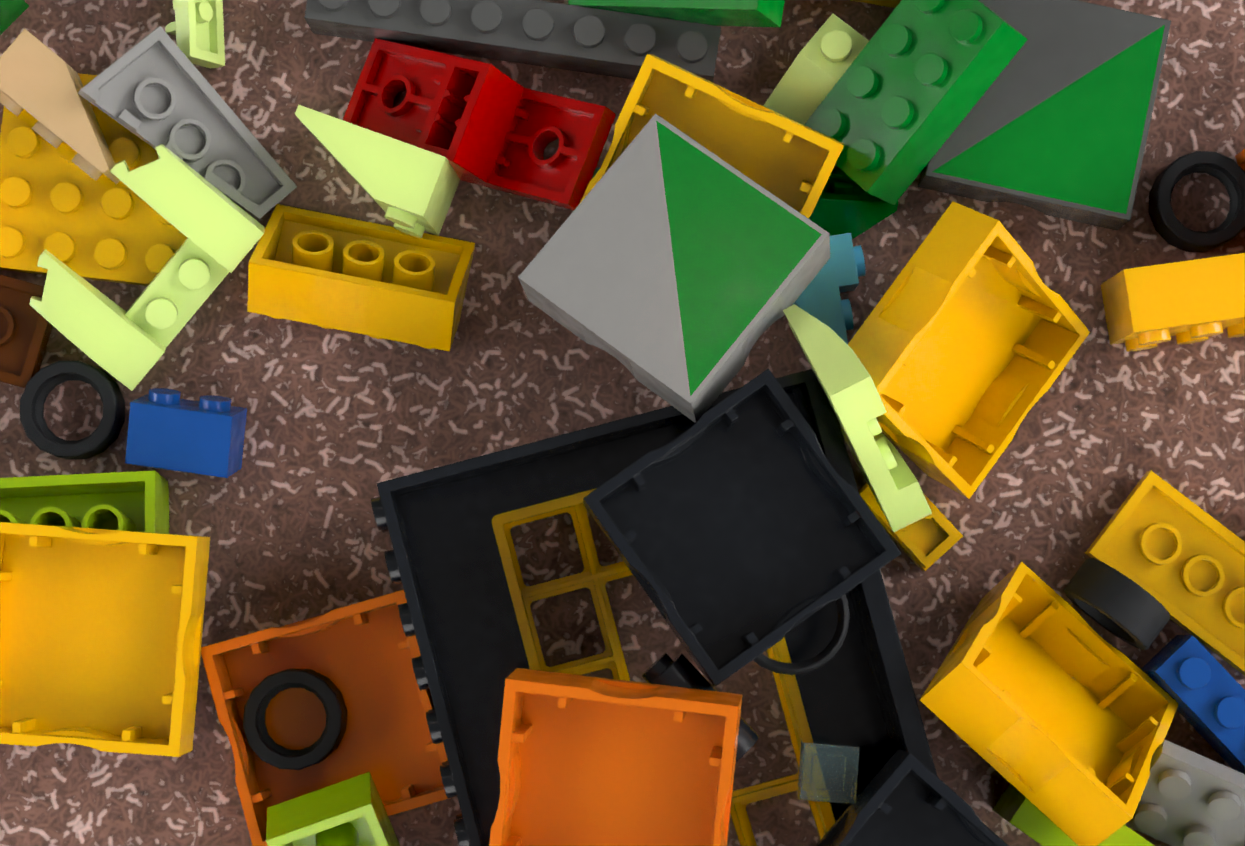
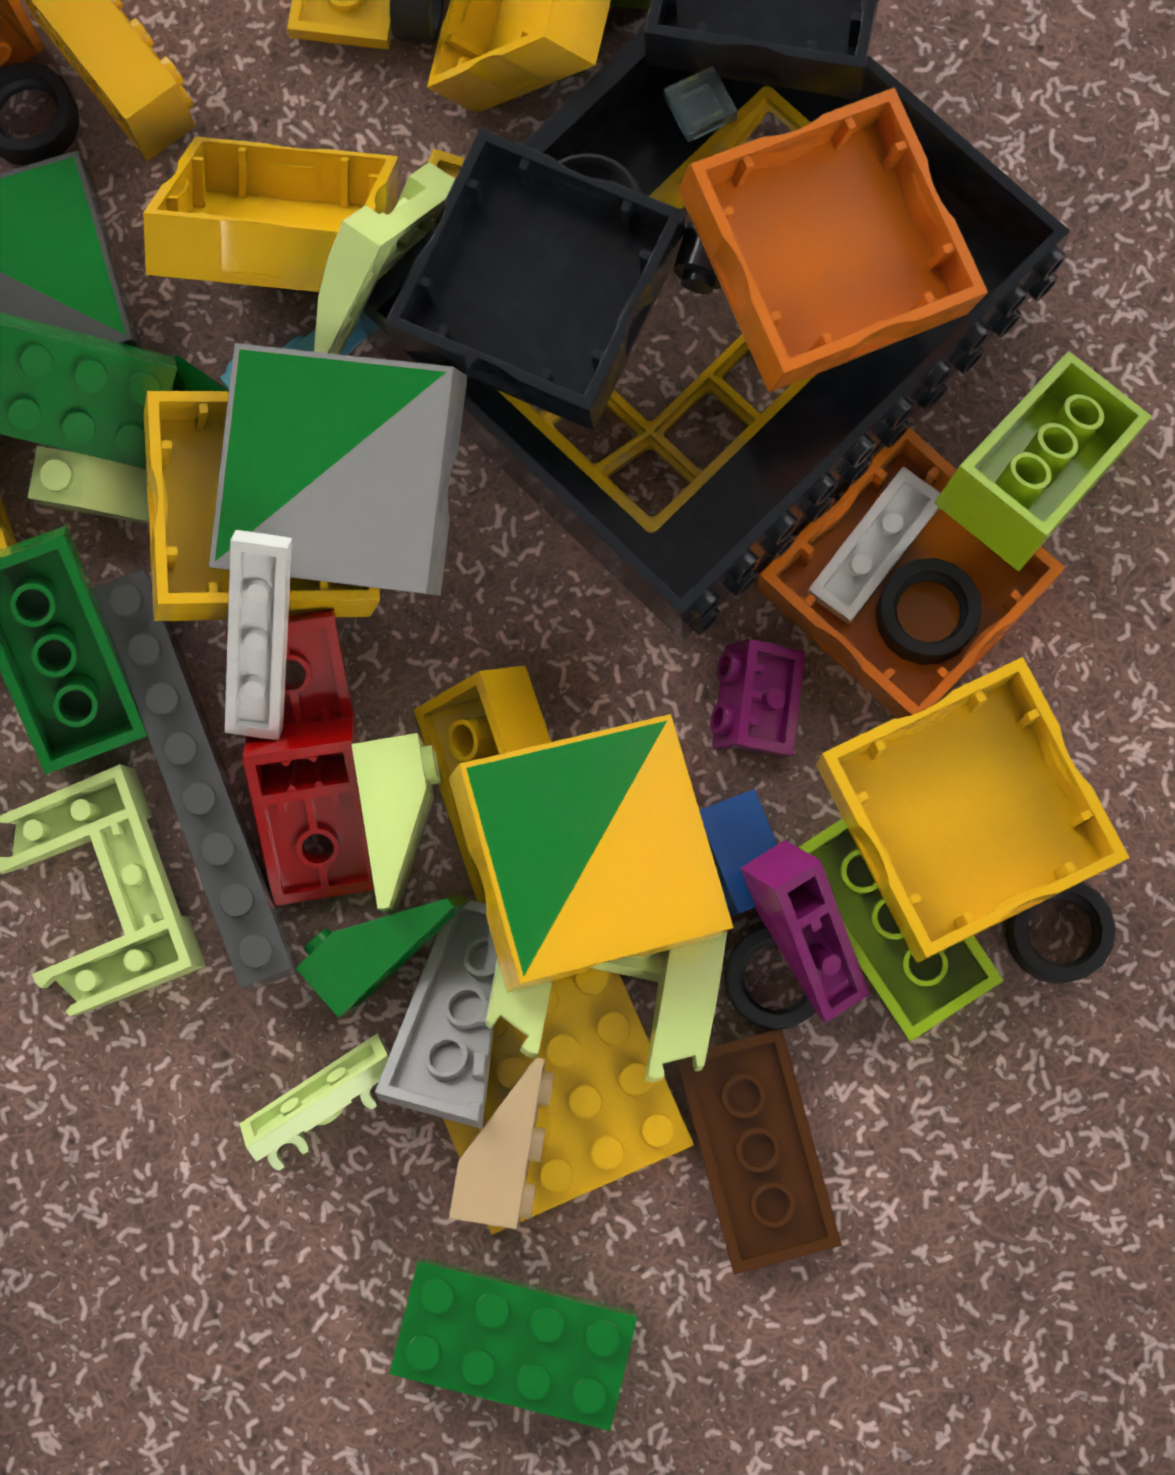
camera: 115 degrees left, 5 degrees down
none -> white plate [225,530,292,740]
none -> green slope [295,894,469,1018]
none -> tile [449,714,733,993]
none -> magenta bracket [710,639,805,758]
none -> magenta slope [741,840,870,1023]
none -> white plate [807,466,941,625]

